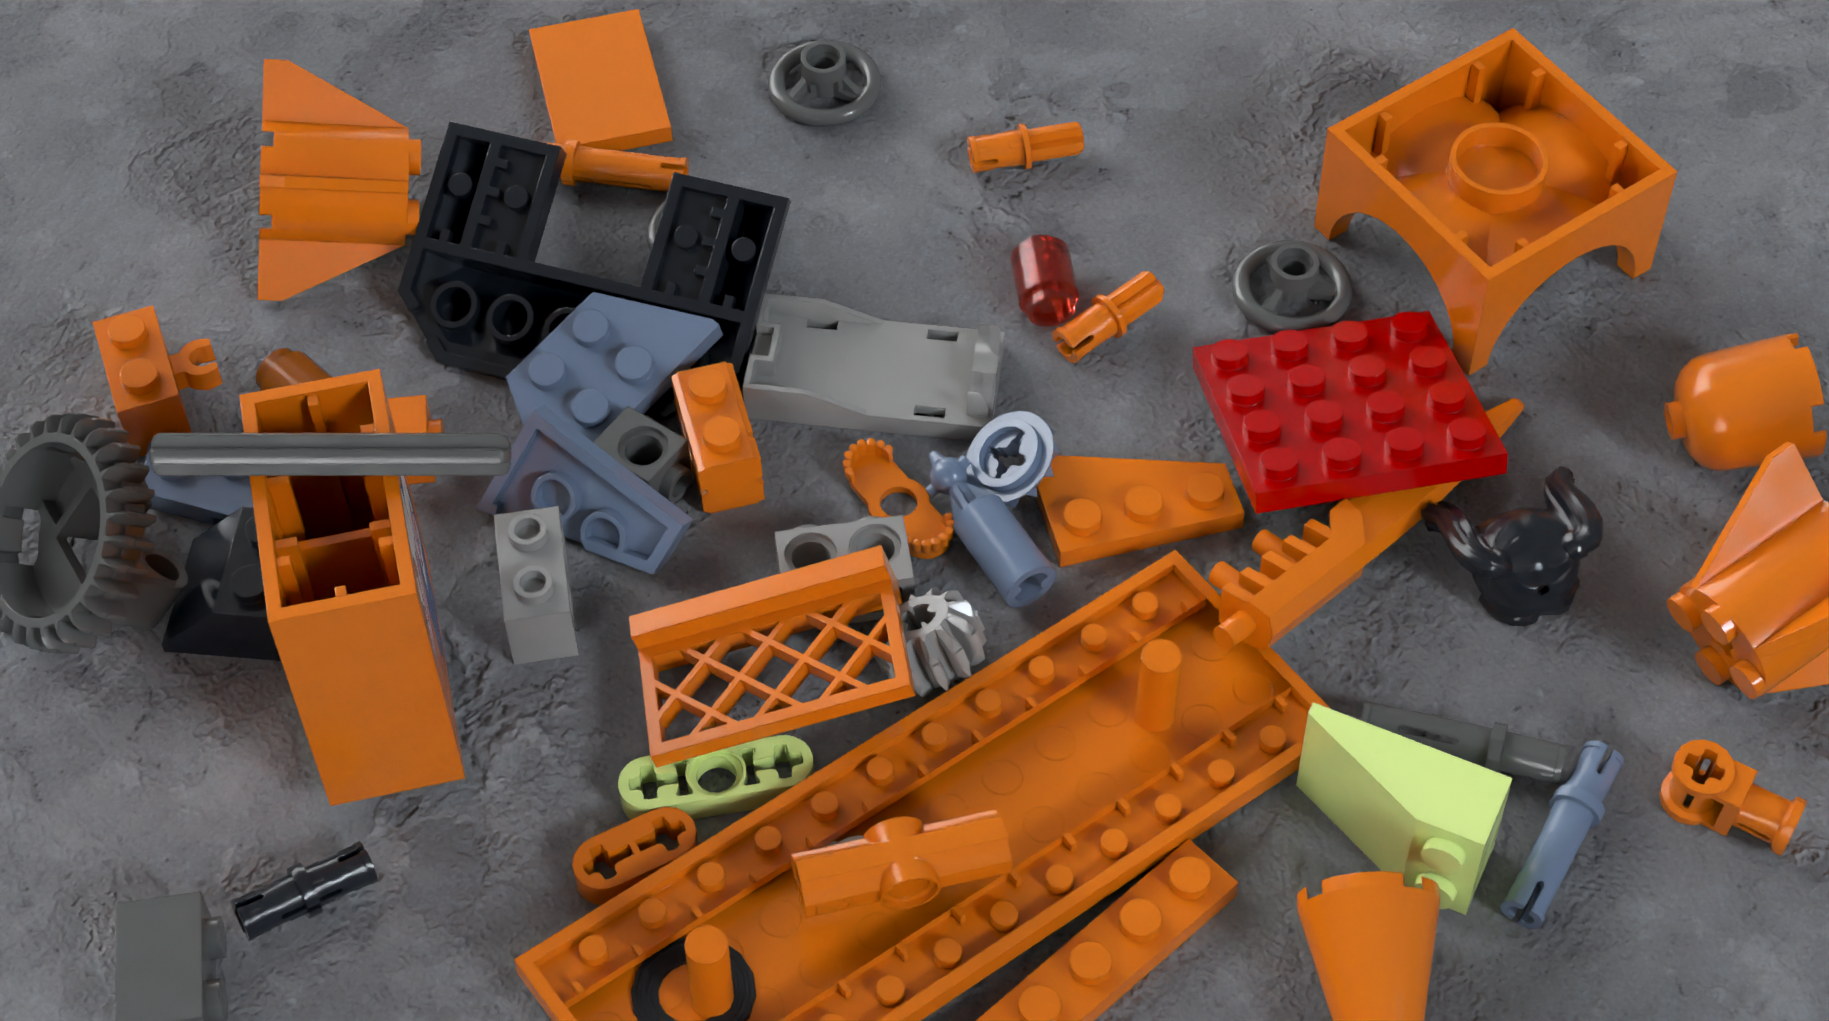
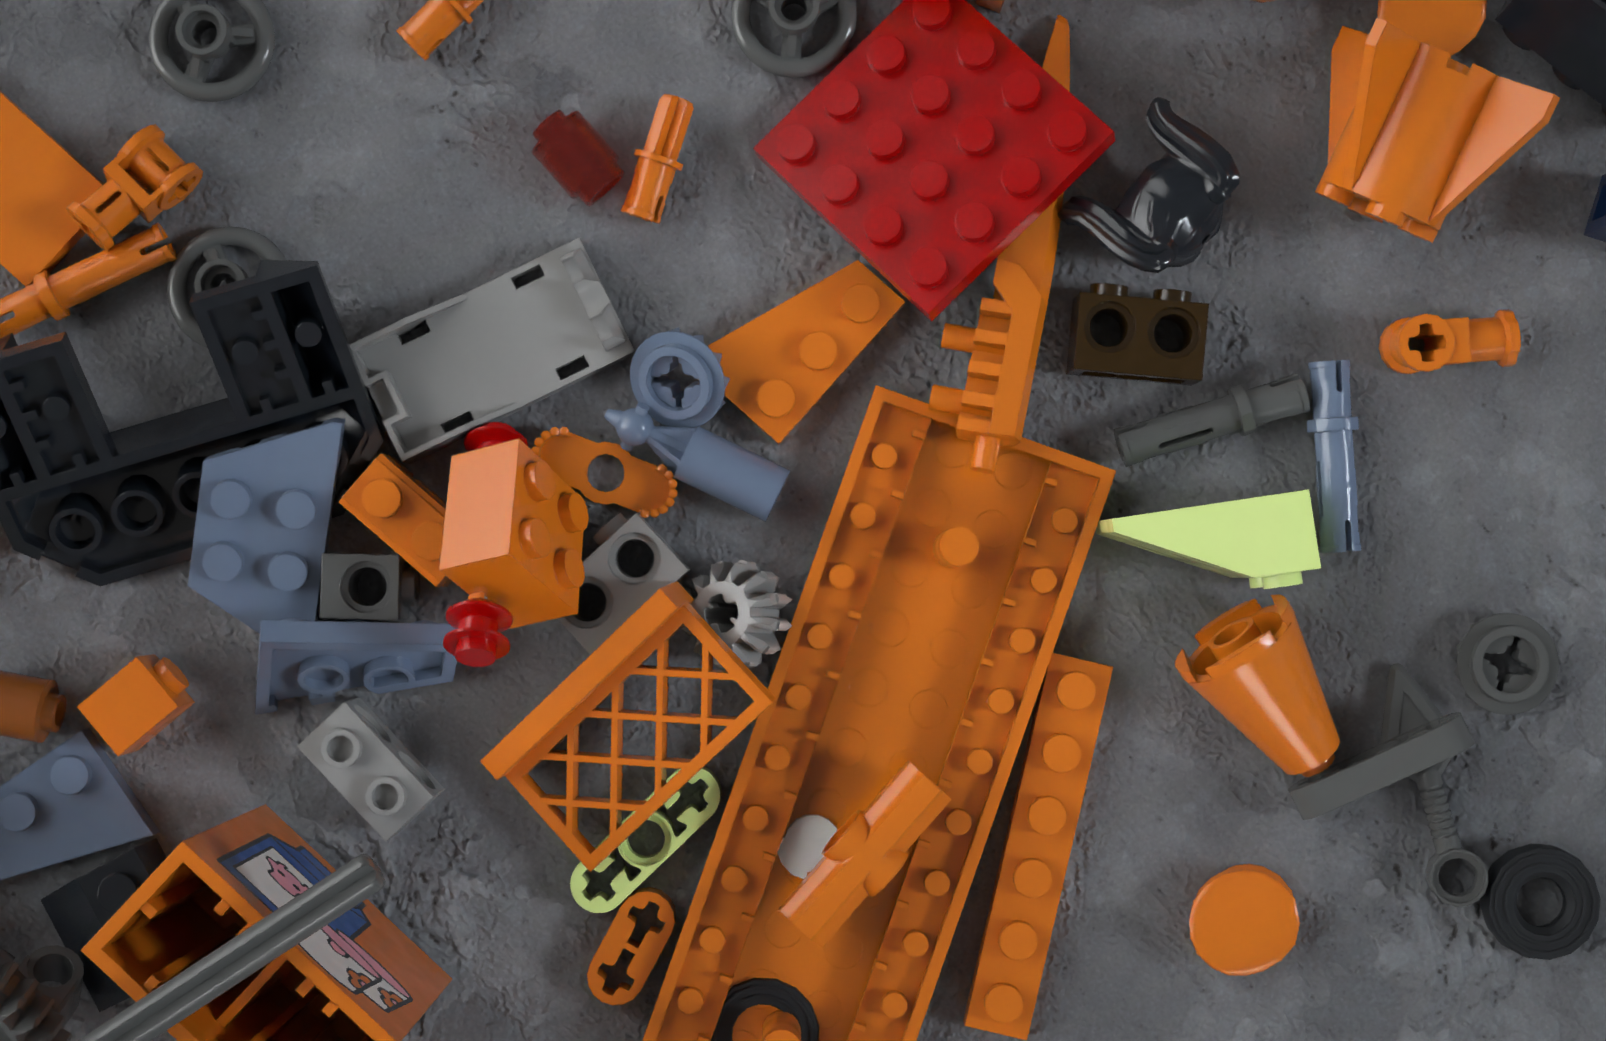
camera: 45 degrees left, 35 degrees up
none -> orange connector [66,124,203,252]
none -> orange brick [439,422,589,667]
none -> dark brown brick [1066,283,1209,386]

